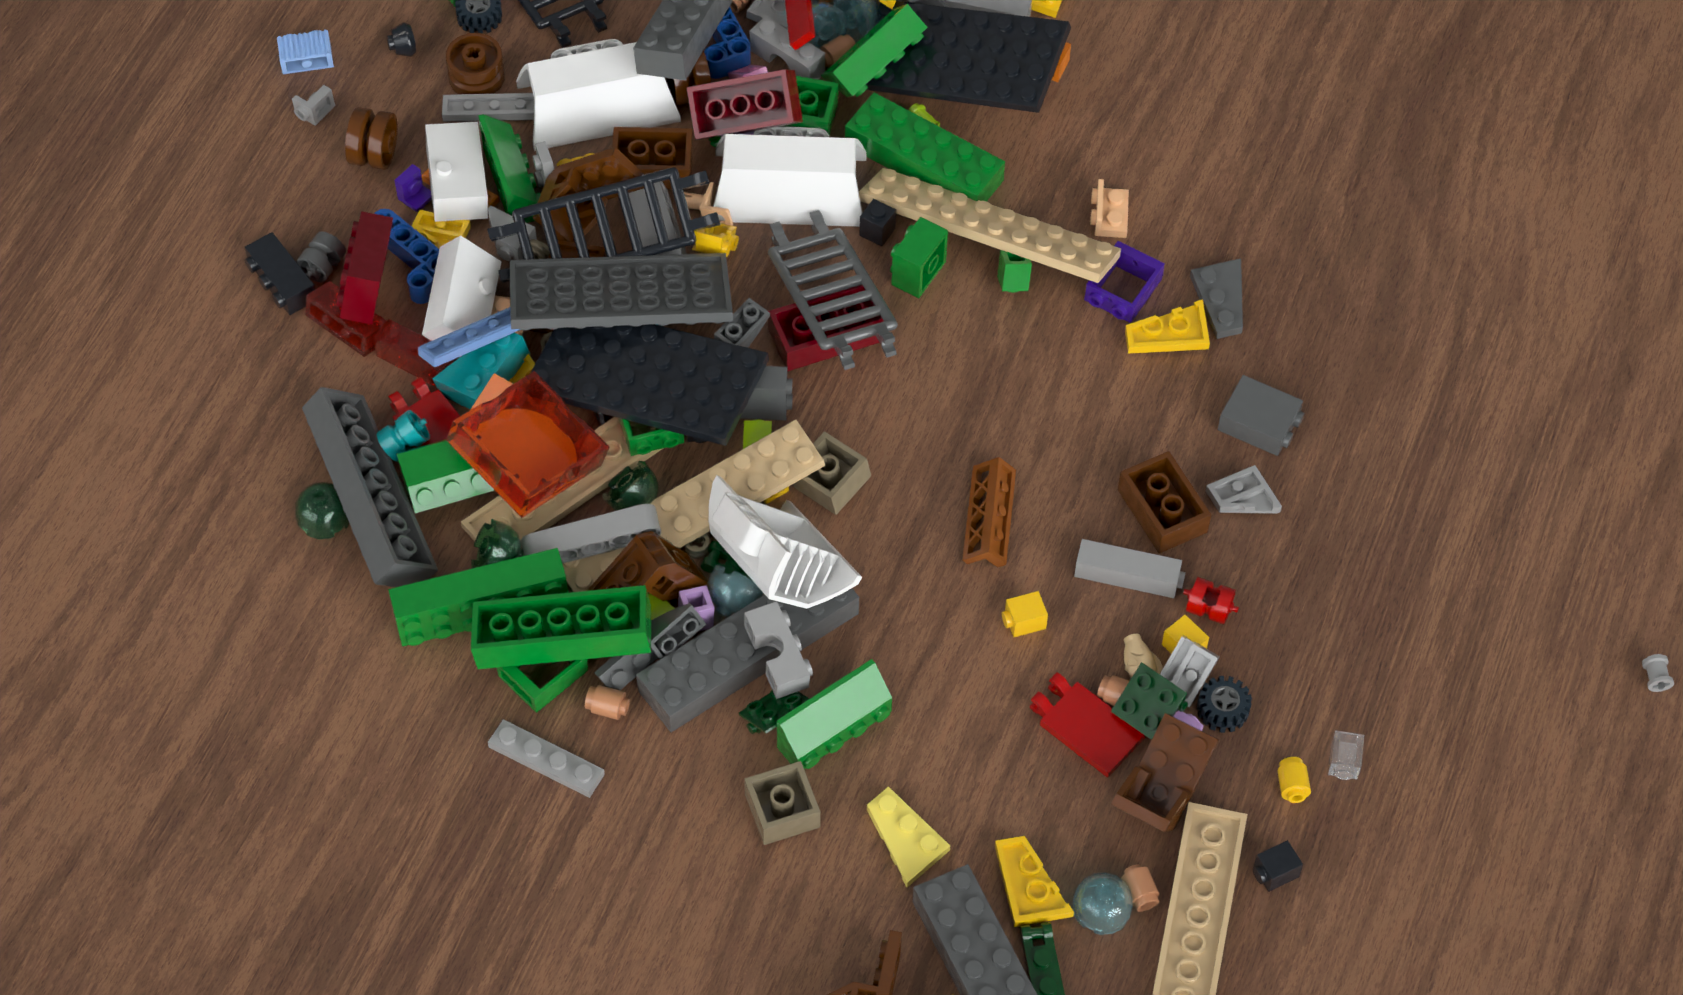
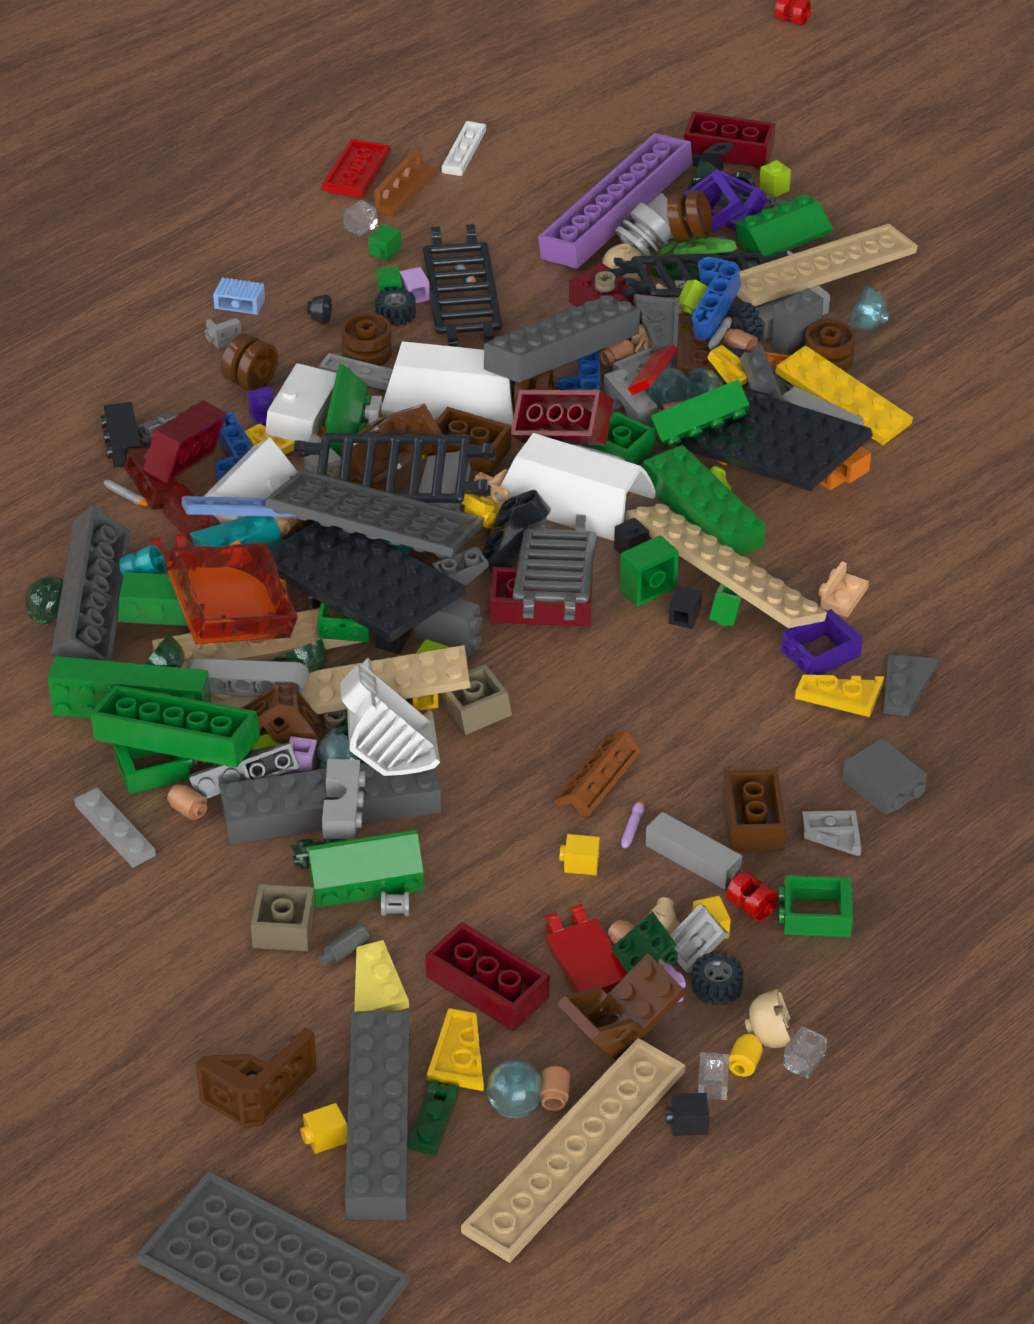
camera: 25 degrees right, 15 degrees down
none -> light grey piece [104,480,148,507]
none -> dark grey cylinder [319,924,370,966]
none -> light grey bush [381,891,409,917]
none -> dark red brick [425,922,550,1031]
none -> black beam [482,490,551,573]
none -> lavender piece [621,801,644,849]
none -> black brick [668,586,702,629]
none -> clear brick [698,1052,729,1100]
none -> tan cylinder [745,989,795,1048]
none -> green window [778,875,853,937]

